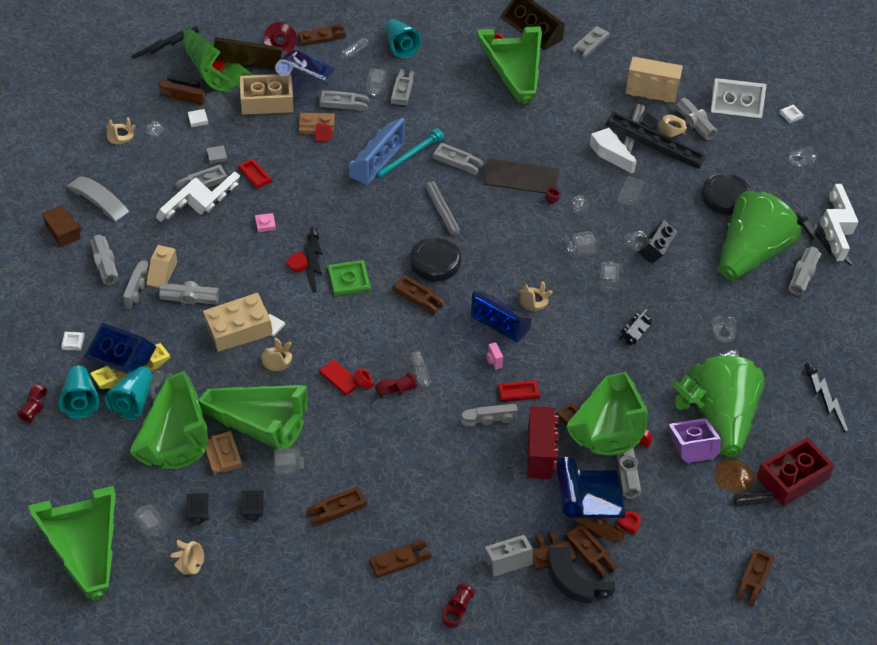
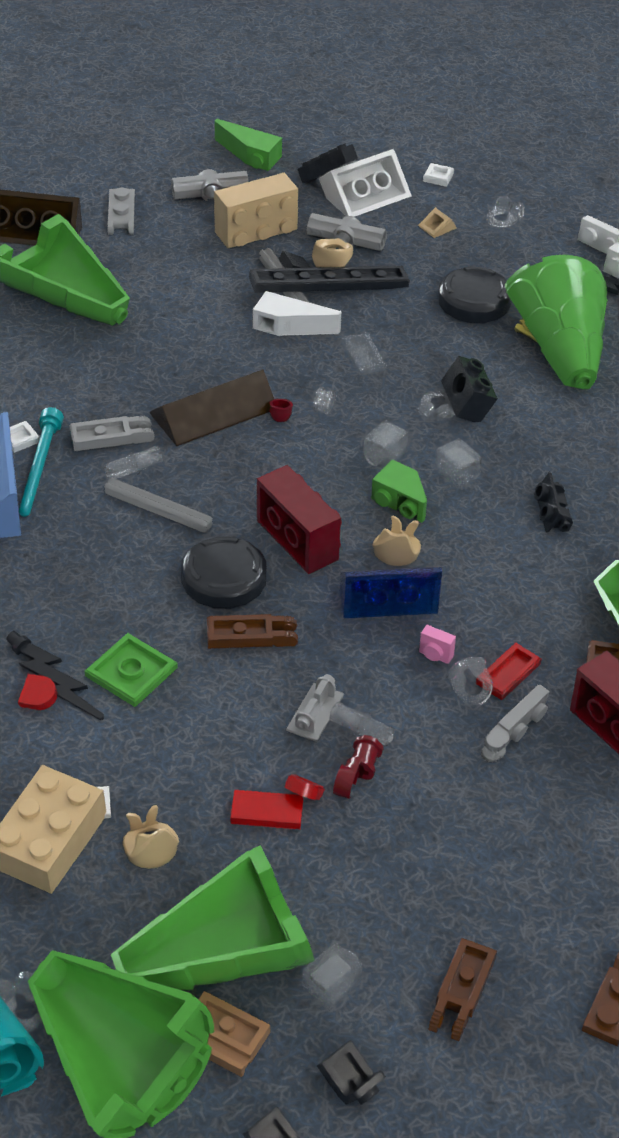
camera: 40 degrees left, 5 degrees down
none -> white tile [10,421,40,453]
none -> clear axle [104,446,163,479]
none -> light grey piece [171,169,249,201]
none -> bright green slope [215,119,282,171]
none -> dark red brick [257,465,342,575]
none -> light grey hinge [286,674,344,742]
none -> black piece [297,143,358,183]
none -> bright green slope [371,460,427,523]
none -> tan slope [418,207,457,238]
none -> clear piece [446,656,493,705]

